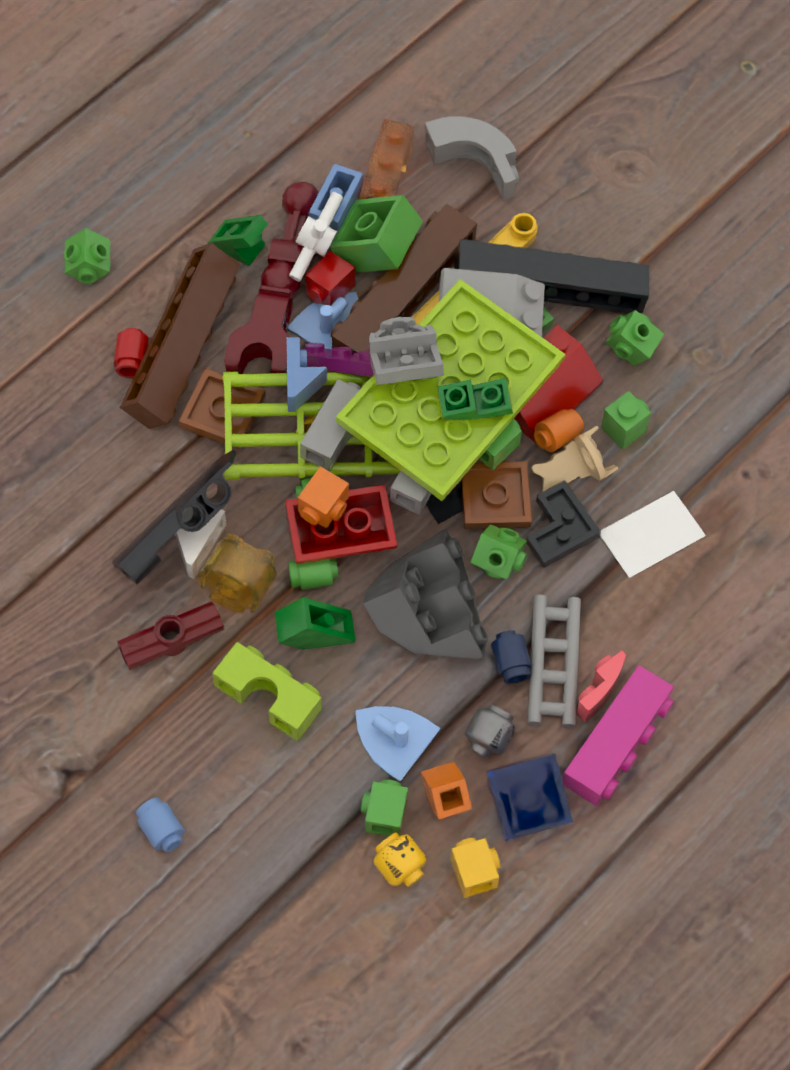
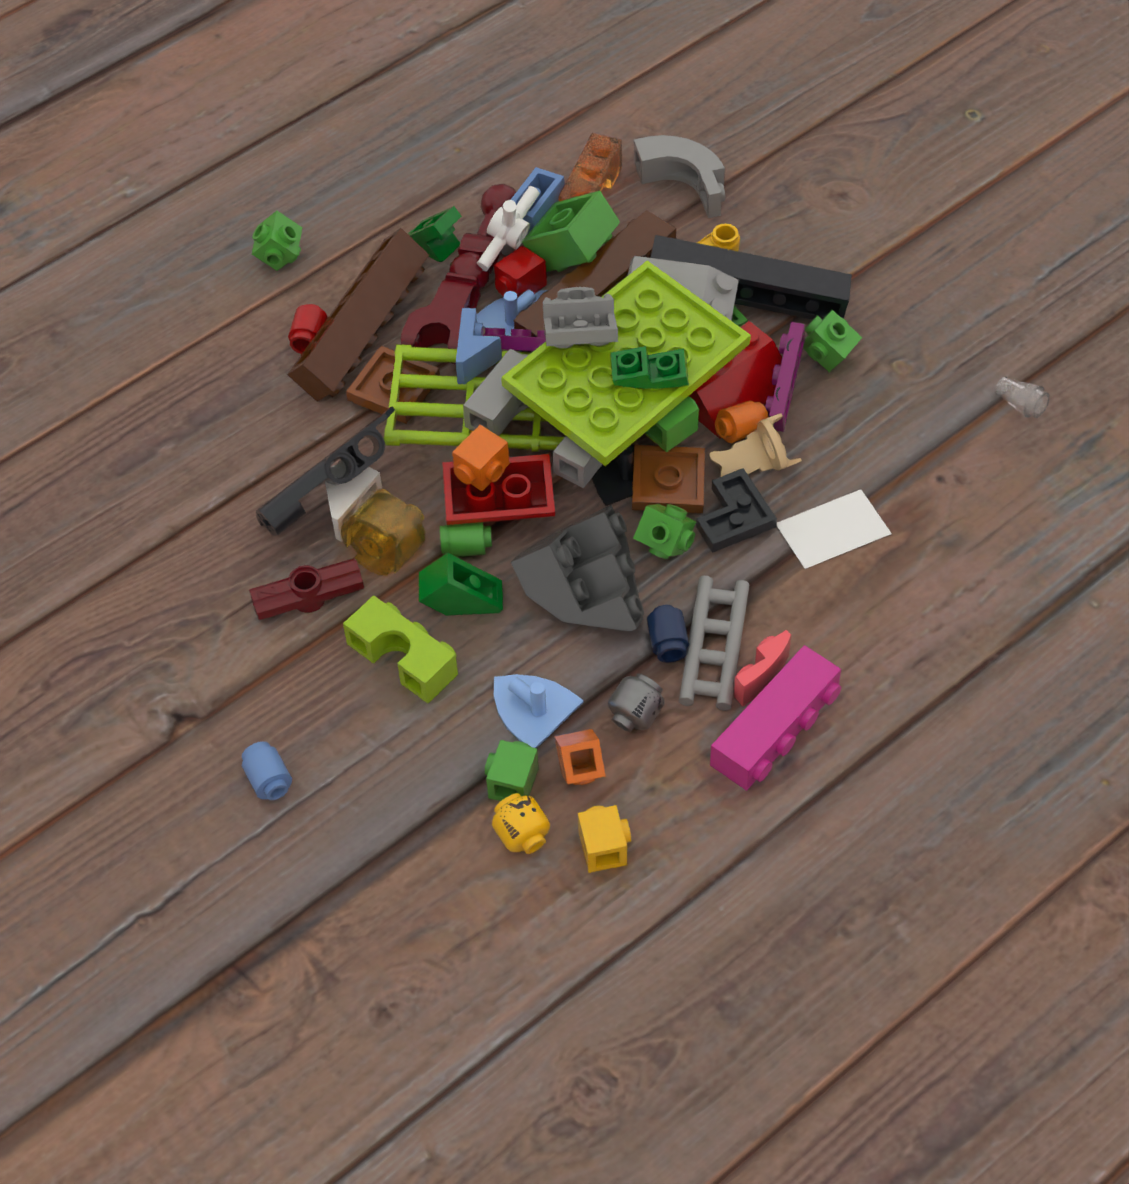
camera: 10 degrees right, 10 degrees down
clear blue slope [486,753,573,841] -> none
bright green brick [601,391,651,450] -> none
none -> magenta plate [765,322,805,432]

